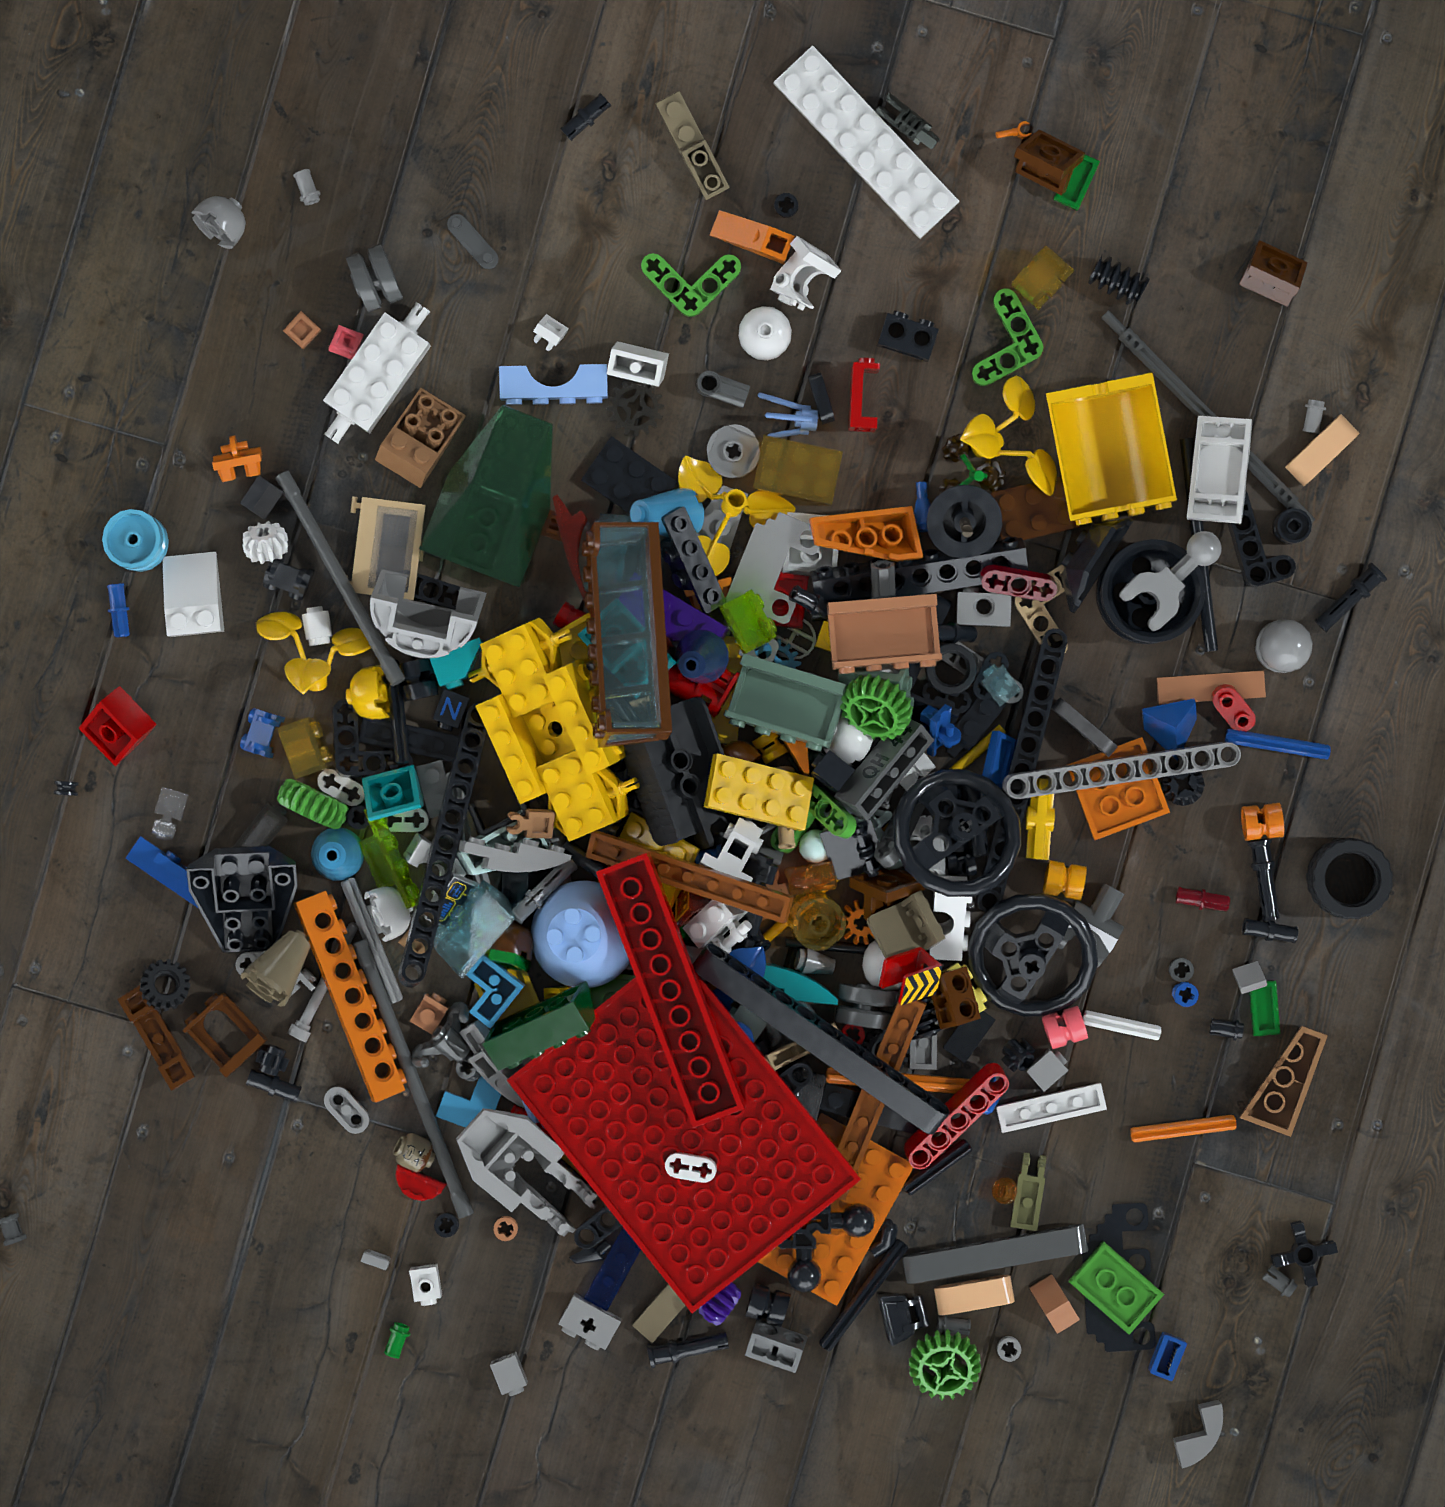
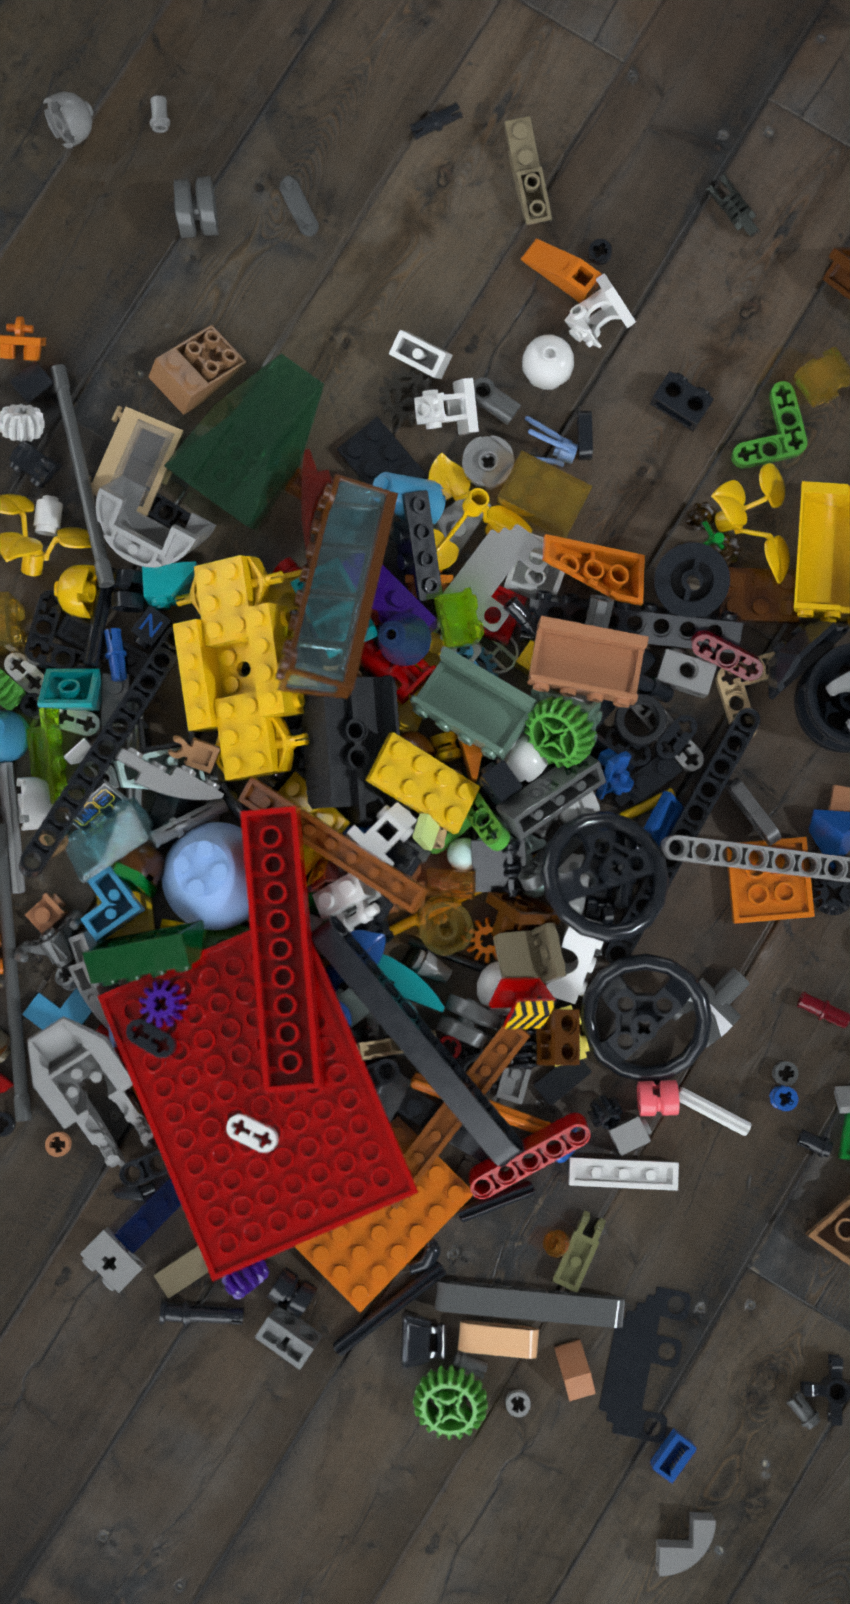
camera: 15 degrees right, 5 degrees down
nougat tile [283,311,321,350] -> none
white brick [323,302,431,444] -> none
coral tile [329,325,364,360] -> none
light grey brick [490,1352,528,1396] -> none
light blue arch [499,364,608,405] -> none
white tile [533,314,569,351] -> none
bright green beam [641,253,741,317] -> none
white plate [773,45,959,239] -> none
black piece [778,1203,875,1292] -> none
red panel [848,358,880,432] -> none
blue cone [914,482,931,532] -> none
clear light blue bracket [980,664,1021,707] -> none
orange hand [995,121,1032,139] -> none
yellow piece [1025,778,1055,860] -> none
light orange wheel [1043,860,1087,900] -> none
bright green tile [1068,1241,1165,1335] -> none
orange axle [1130,1115,1237,1142] -> none
none -> blue axle [104,628,127,682]
none -> black beam [126,1019,177,1058]
none -> dark purple gear [139,980,187,1027]
none -> yellowish green tile [412,813,440,851]
none -> white tile [414,378,479,435]

